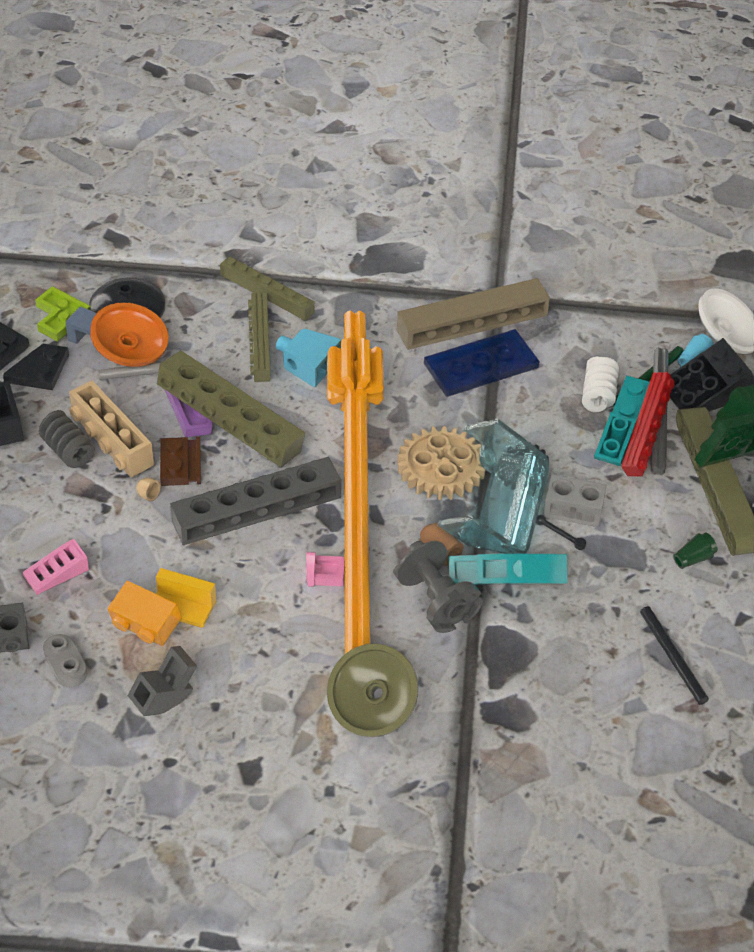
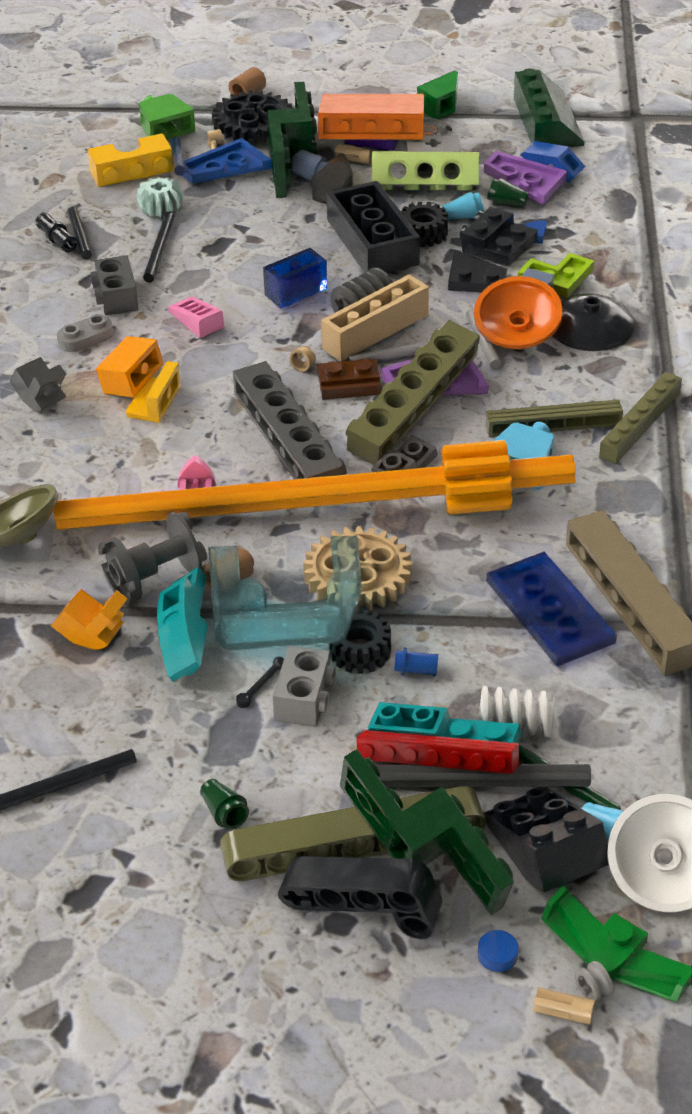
camera: 90 degrees right, 5 degrees down
none -> light orange brick [51,589,128,650]
none -> clear blue brick [263,248,327,309]
none -> light grey bar [348,340,430,363]
none -> dark grey slope [371,435,438,472]
none -> blue pin [394,647,439,676]

